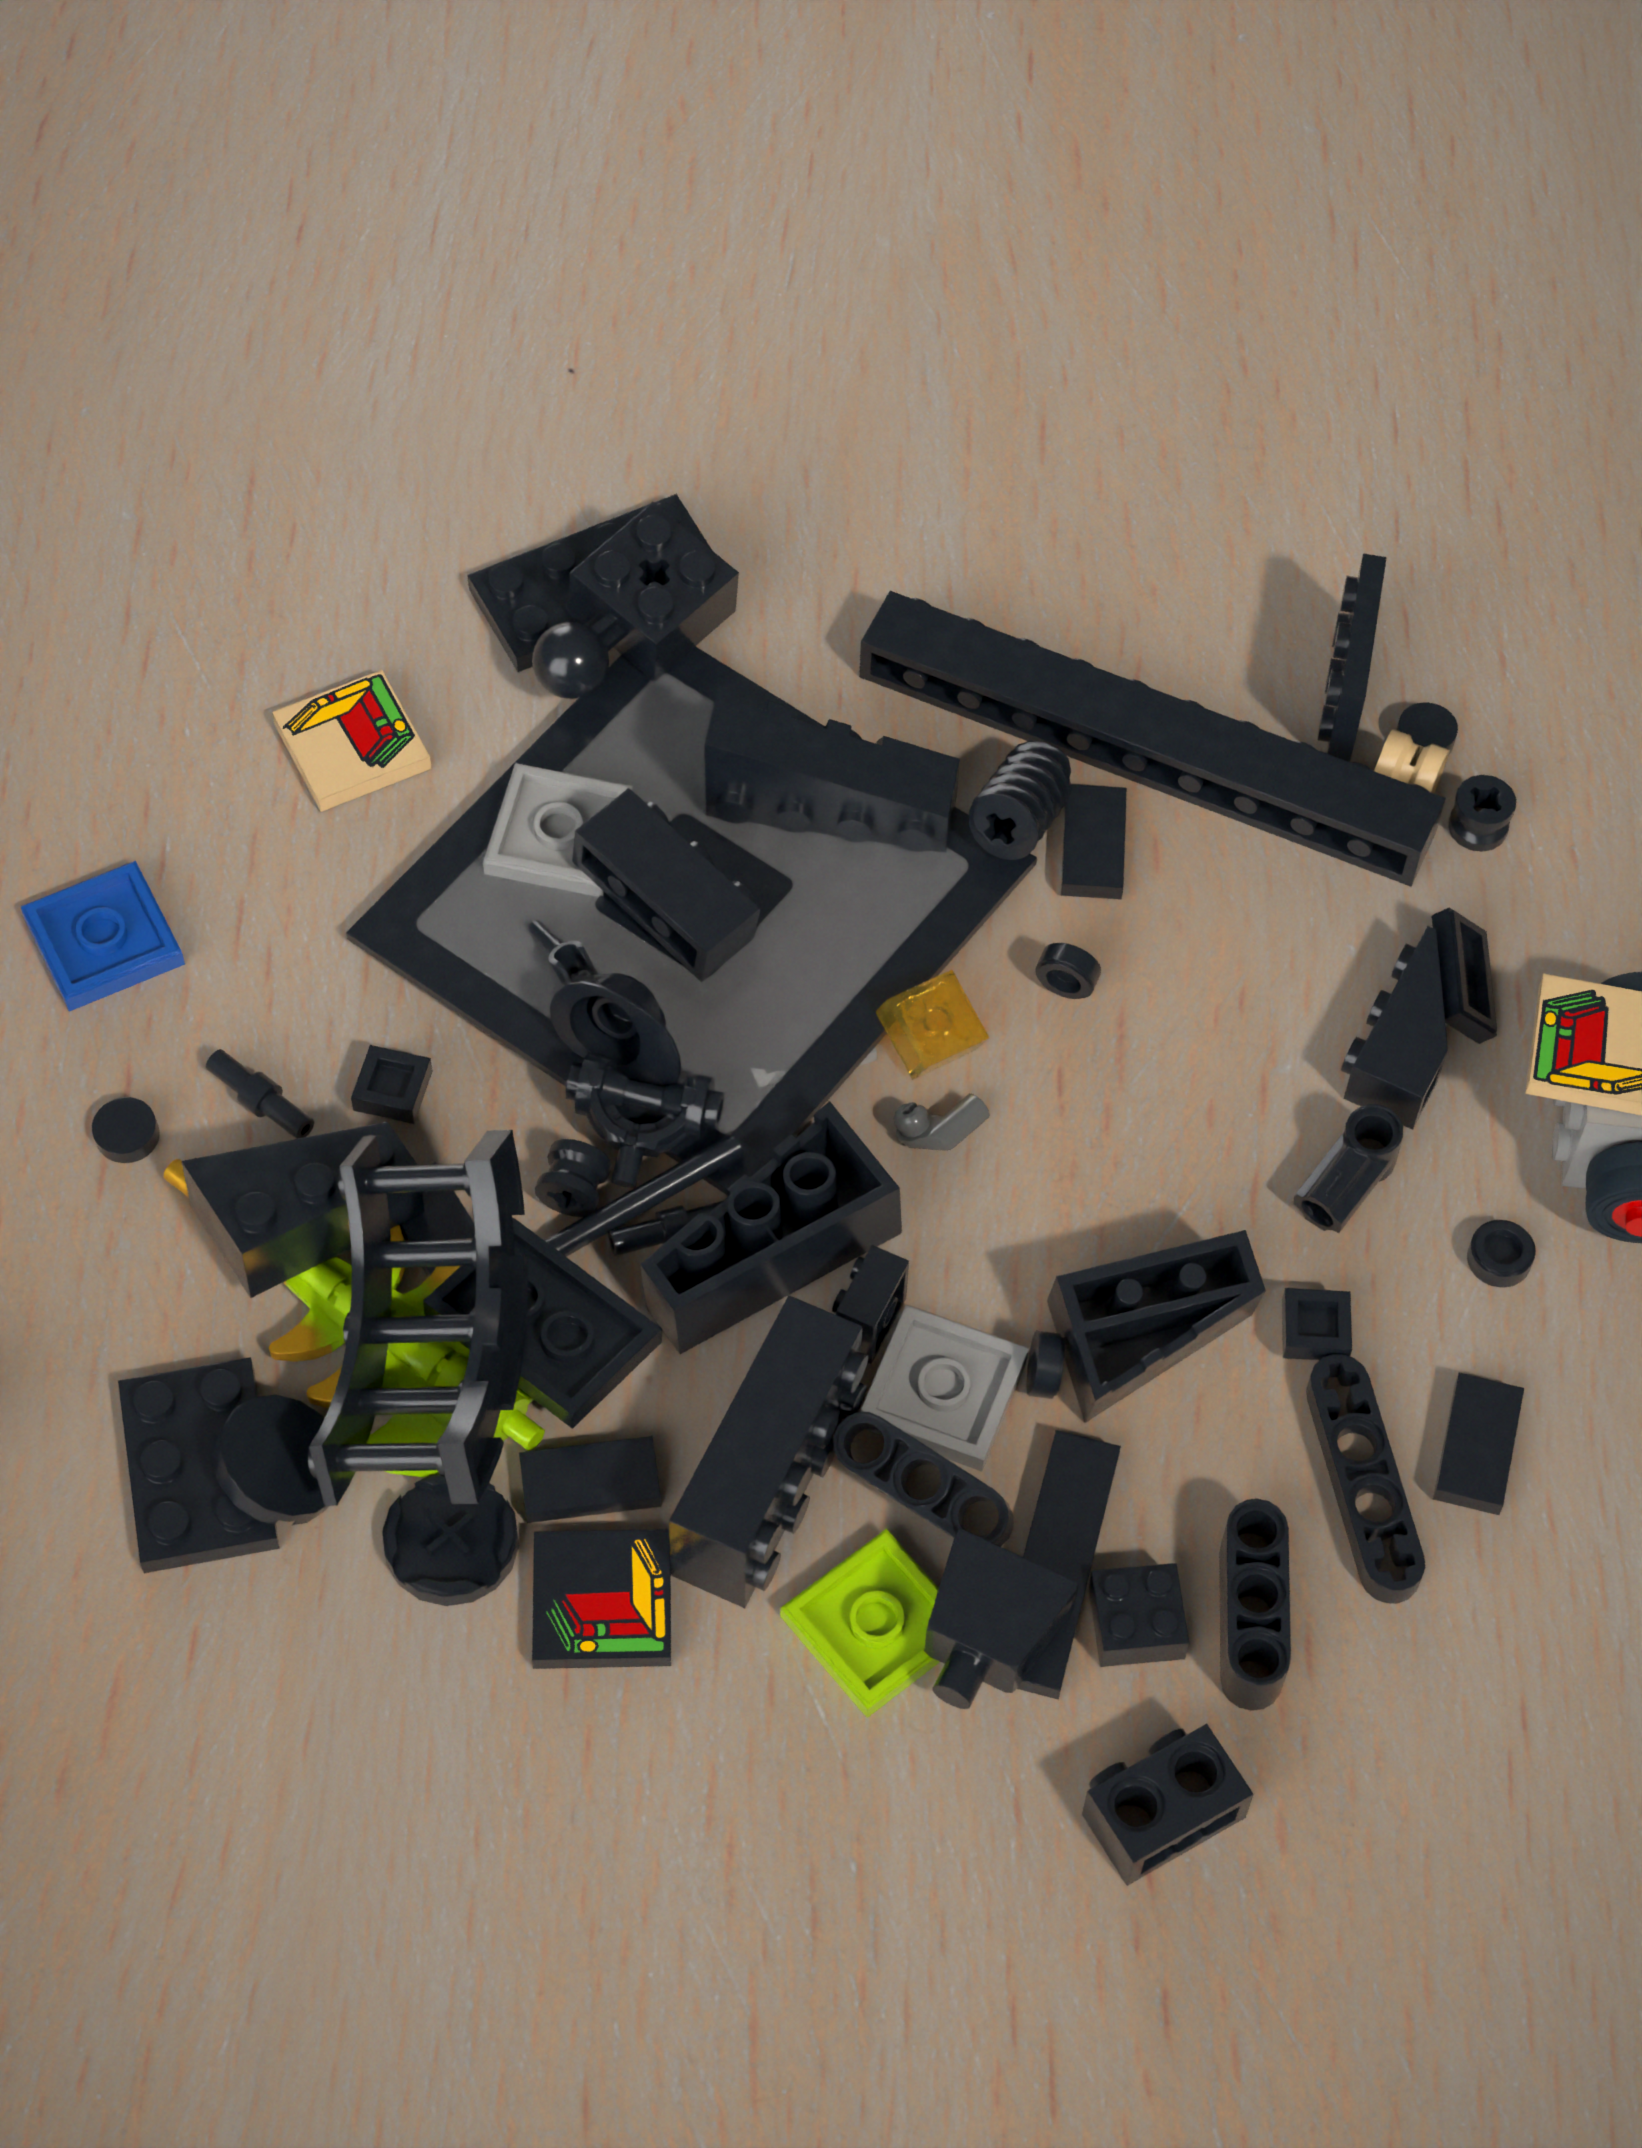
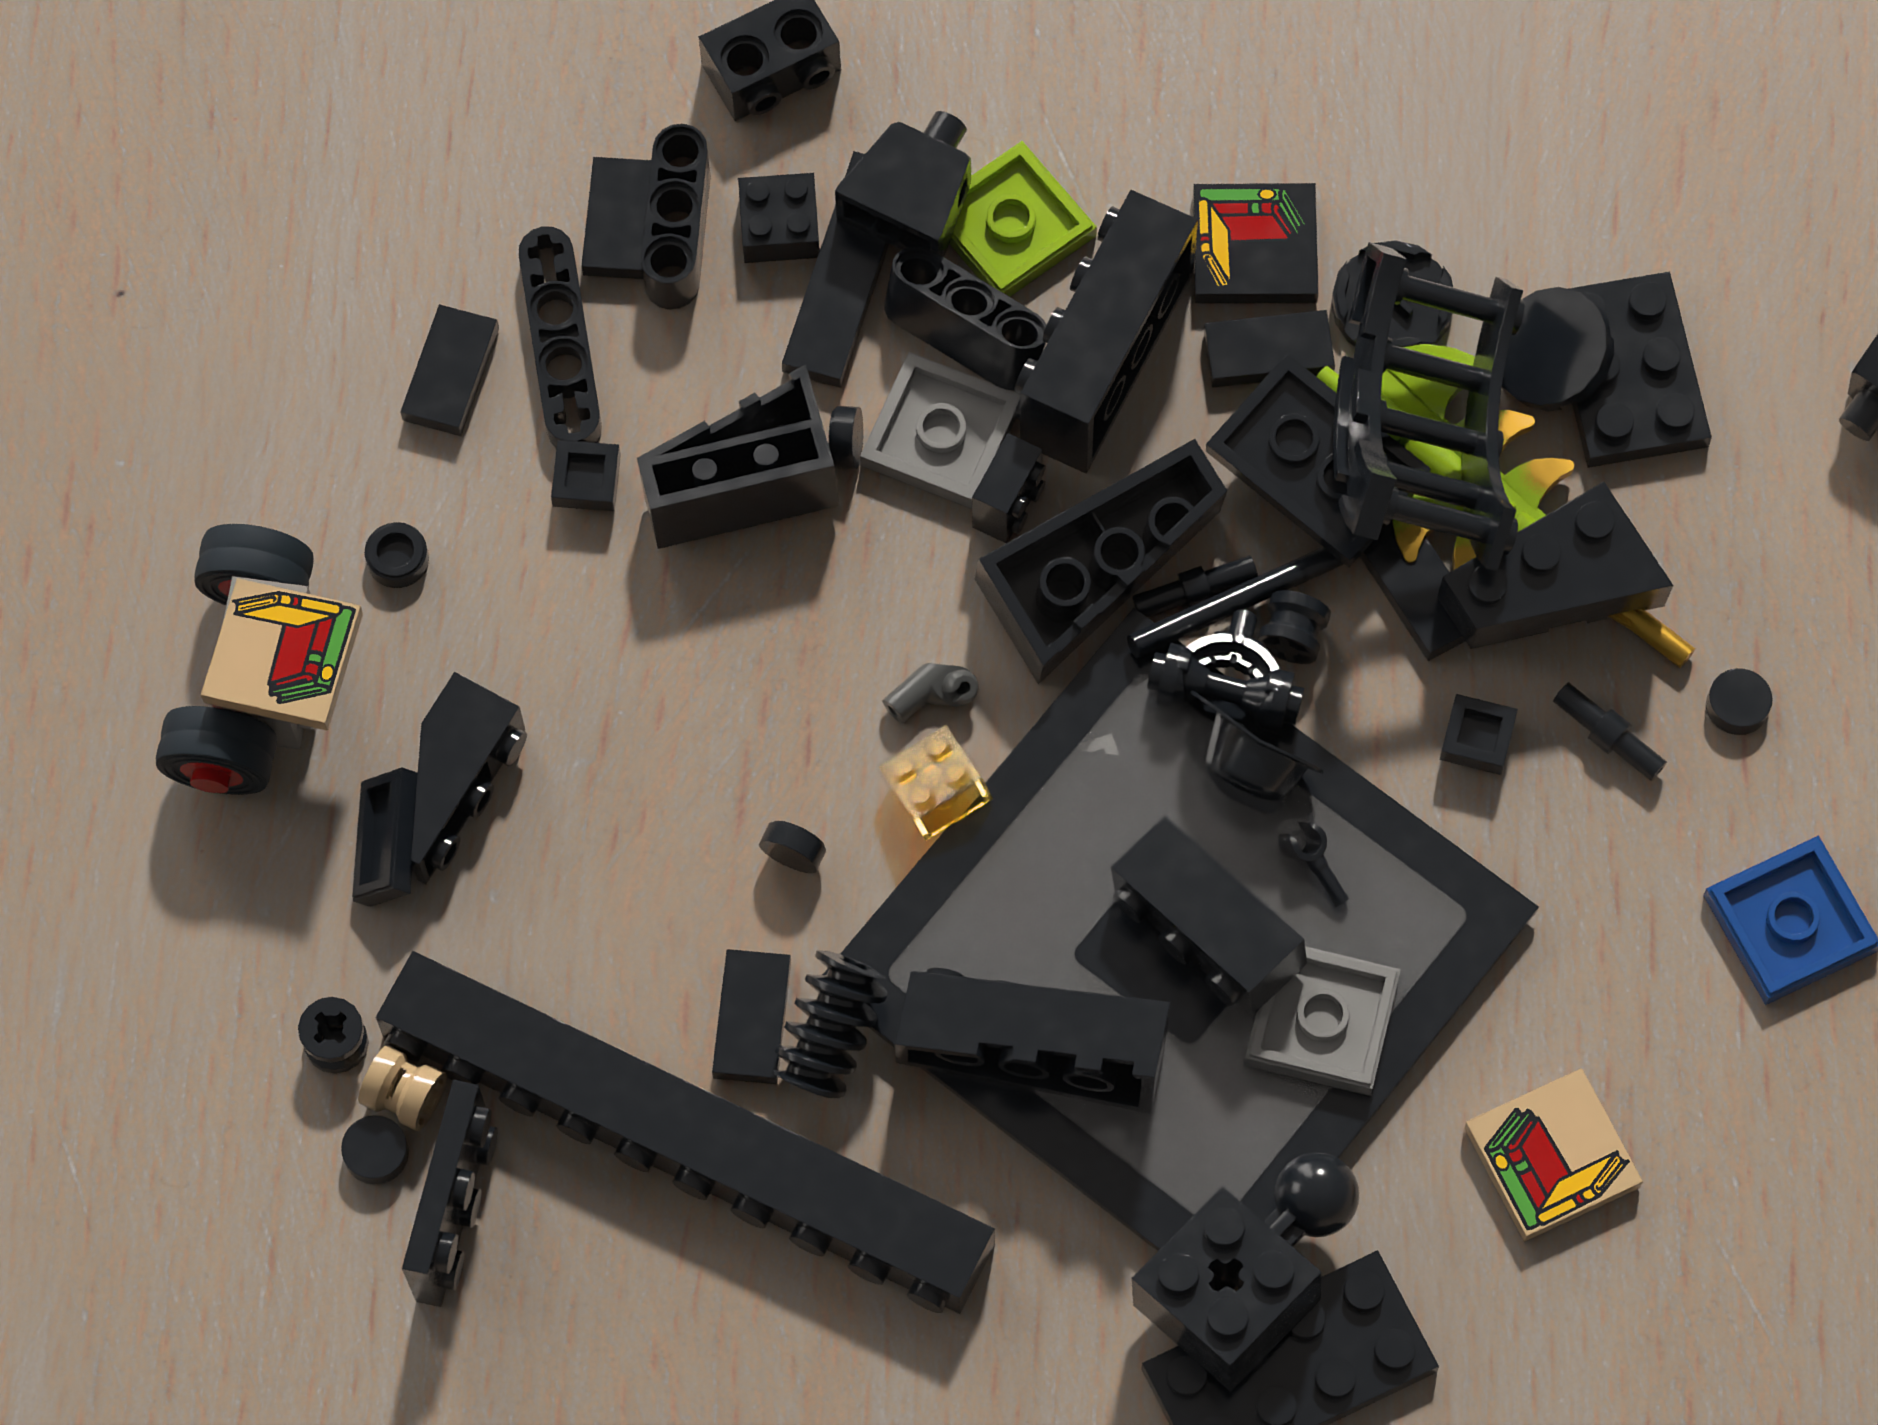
camera: 175 degrees left, 10 degrees up
black piece [1293,1104,1403,1233] -> none
none -> black tile [581,157,651,279]

